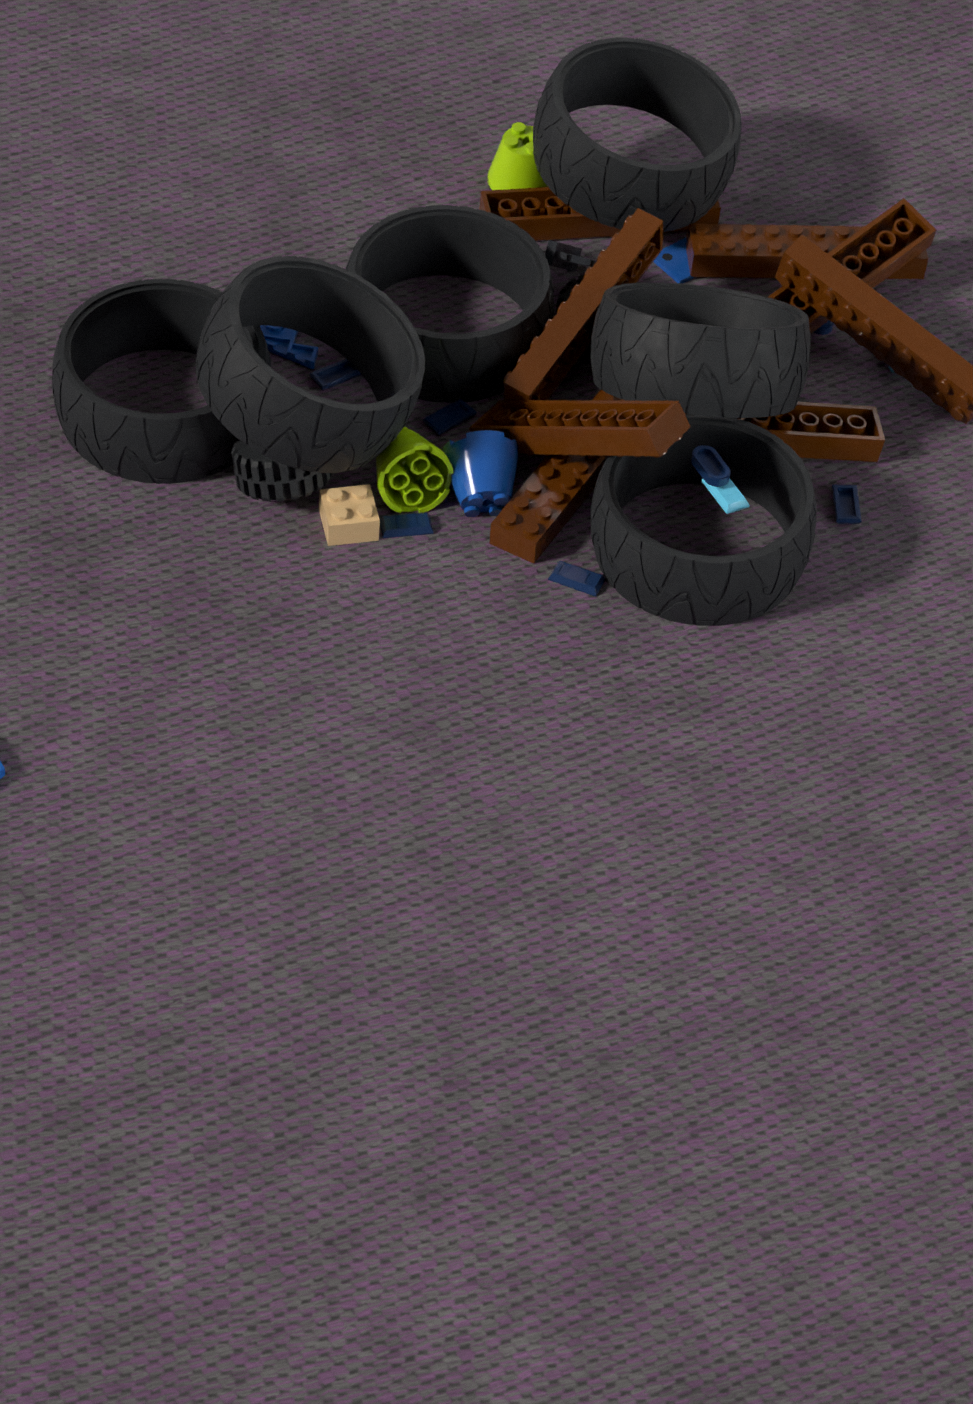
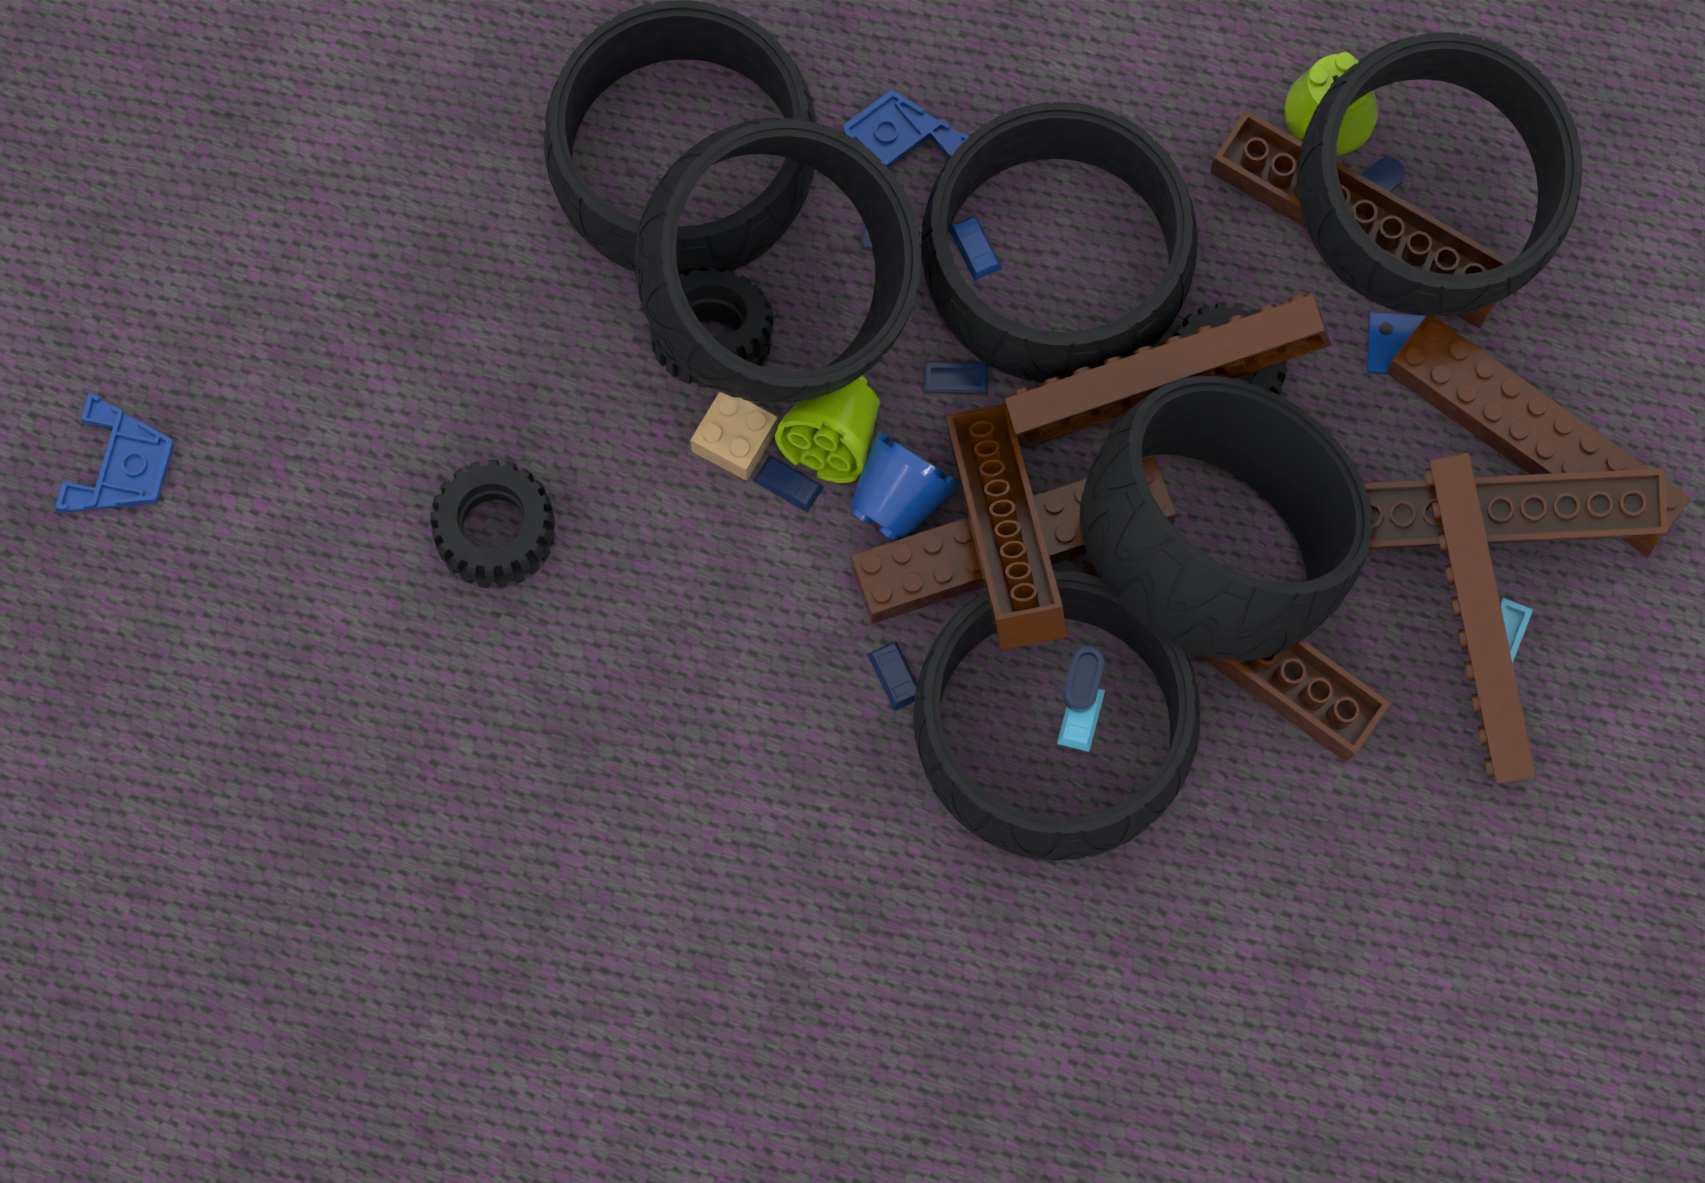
camera: 45 degrees right, 25 degrees up
black fence [545,240,597,272] -> none
dark blue tile [832,484,862,524] -> none
none -> black tyre [430,460,556,588]

